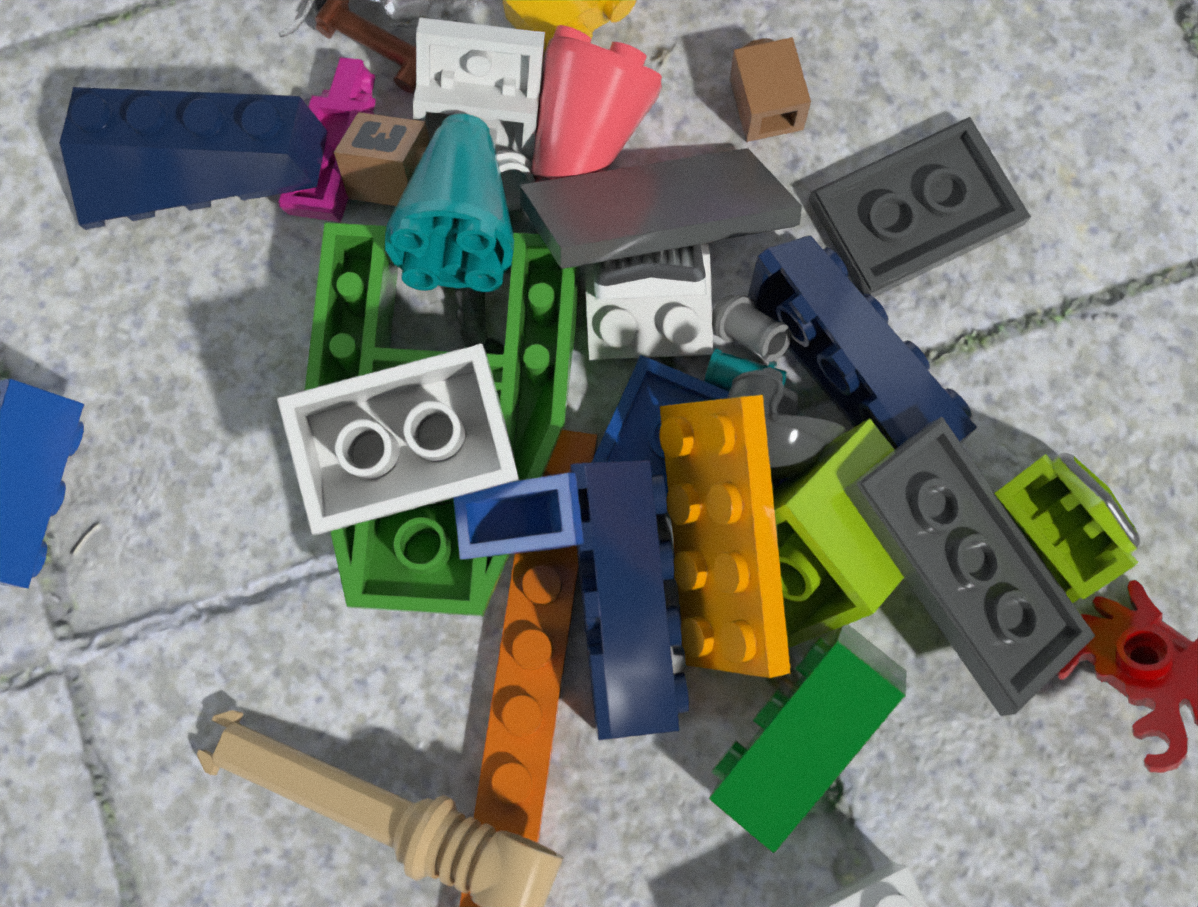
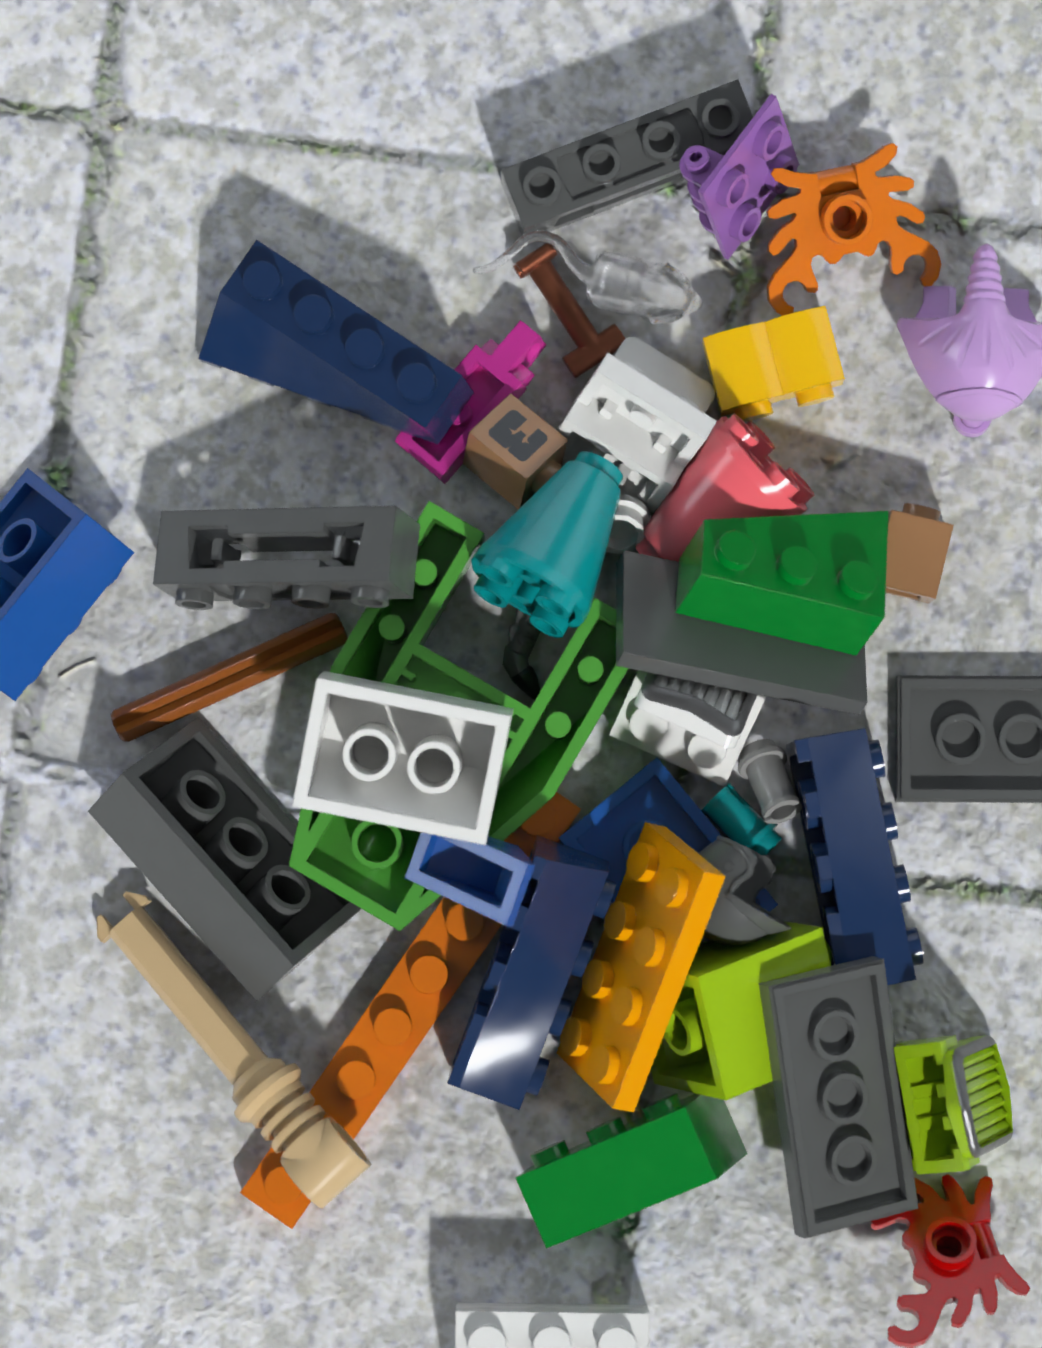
camera: 25 degrees right, 10 degrees up
none -> dark grey slope [88,717,361,1001]
none -> dark orange axle [111,613,348,742]
none -> dark grey brick [153,506,420,610]
none -> green wedge [675,511,889,656]

